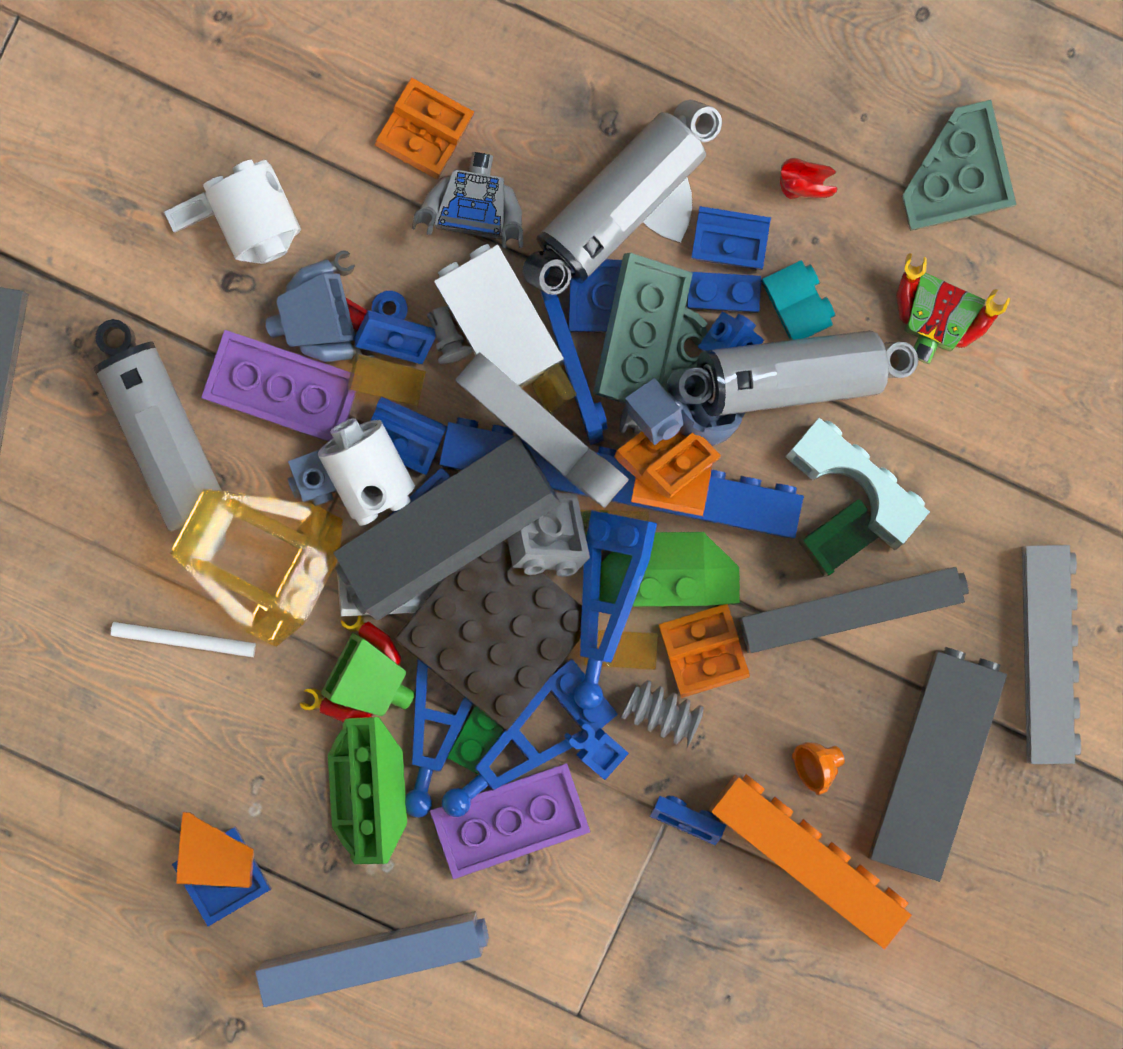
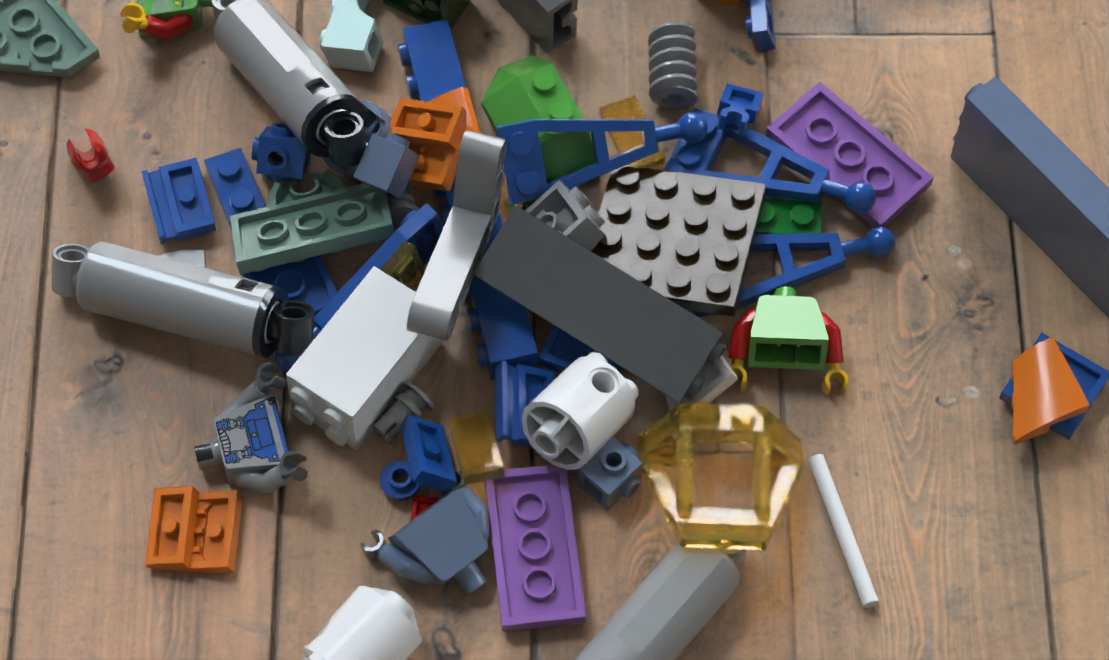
camera: 125 degrees left, 25 degrees down
bright green wedge [328,717,407,864] -> none
orange slope [658,604,750,698] -> none
teal brick [761,260,836,340] -> none

